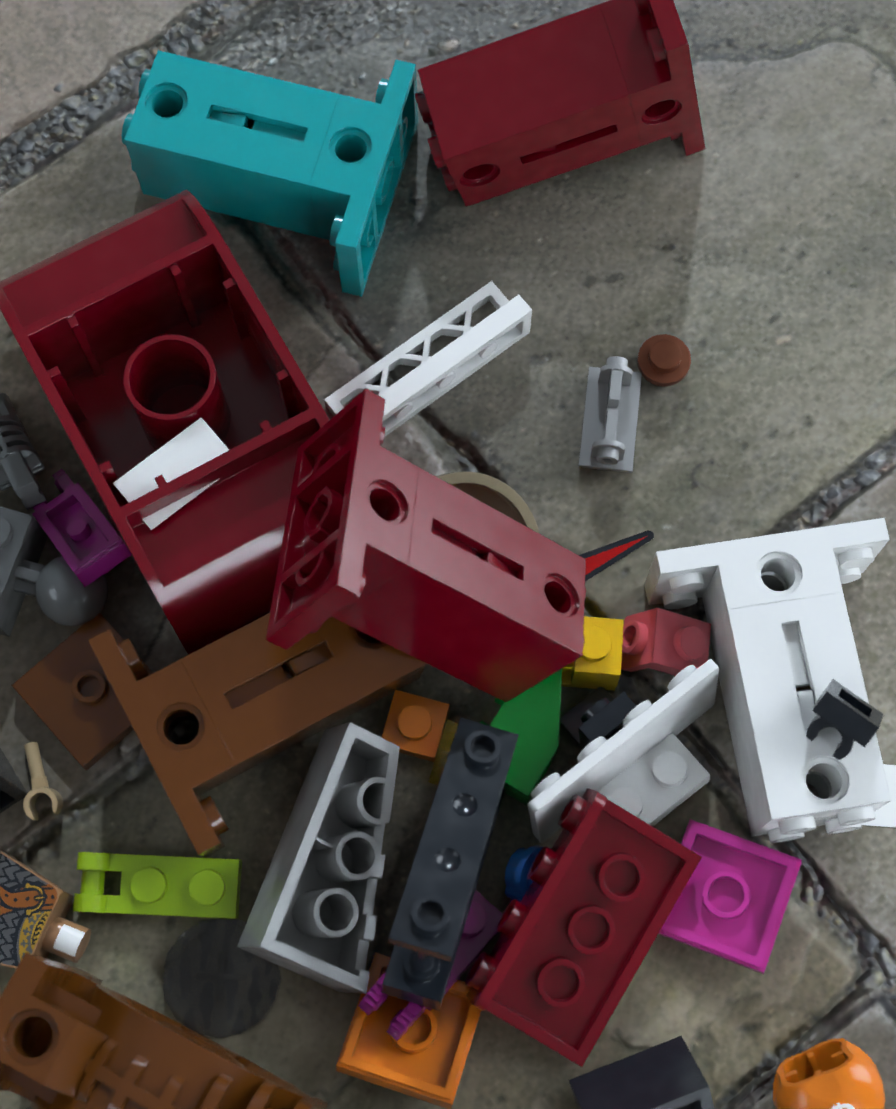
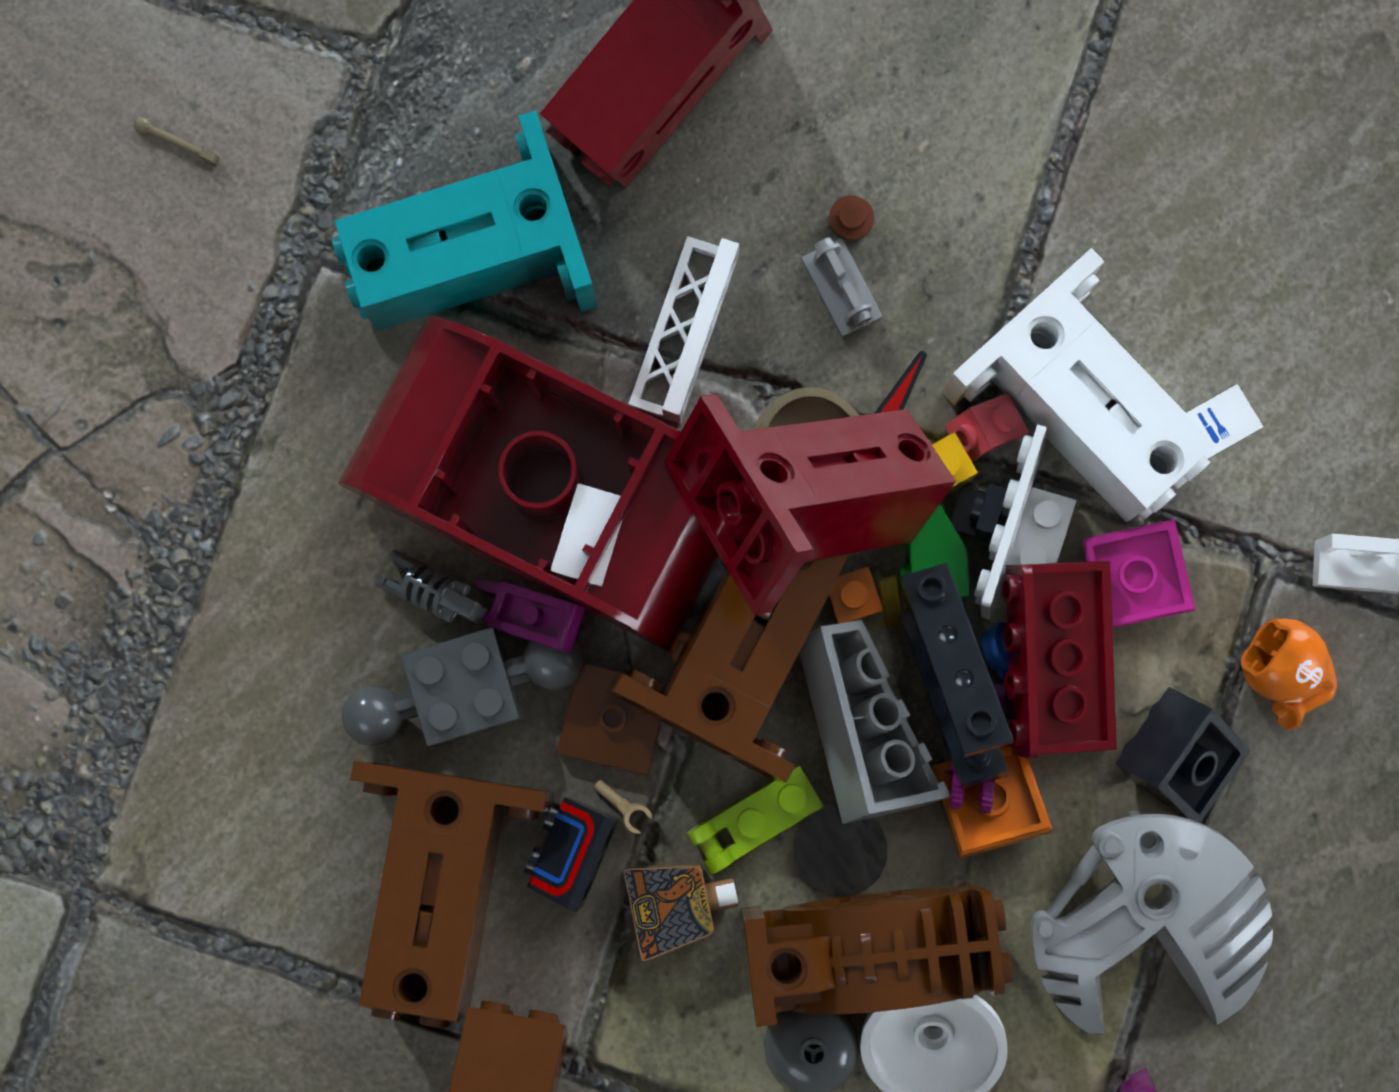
camera: 30 degrees left, 10 degrees up
black tile [806,679,883,760] -> none

